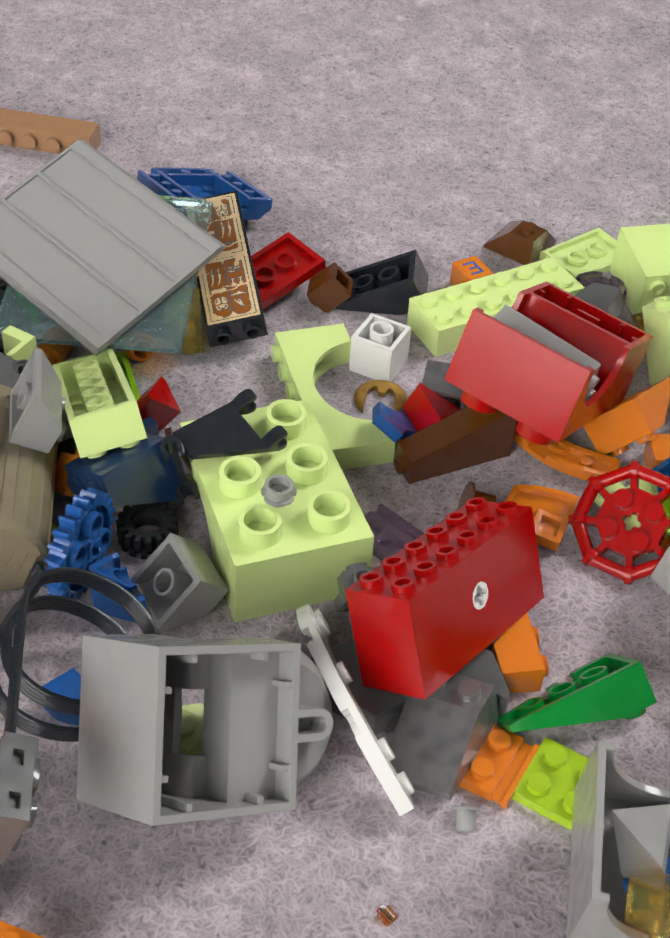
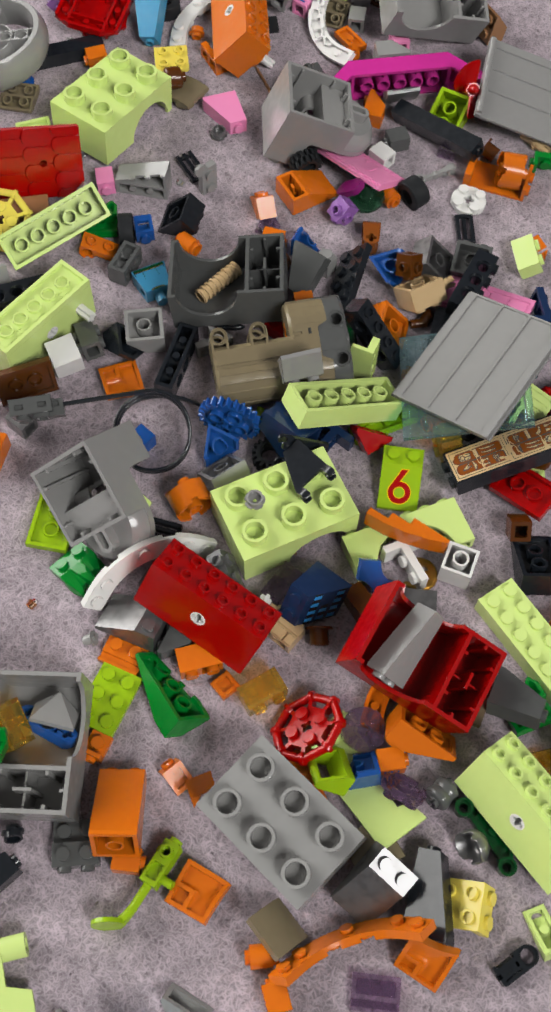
camera: 85 degrees right, 20 degrees up
orange plate [505,485,579,552] -> none
none -> lime plate [25,493,69,554]
none -> green plate [49,542,105,597]
none -> orange brick [165,477,211,522]
none -> orange tile [210,670,240,701]
none -> clear yellow brick [236,667,288,716]
none -> dark blue slope [279,561,352,626]
none -> plate [340,707,386,752]
none -> orange slope [364,507,450,554]
none -> lime slope [376,445,424,512]
none -> white bracket [380,541,429,589]

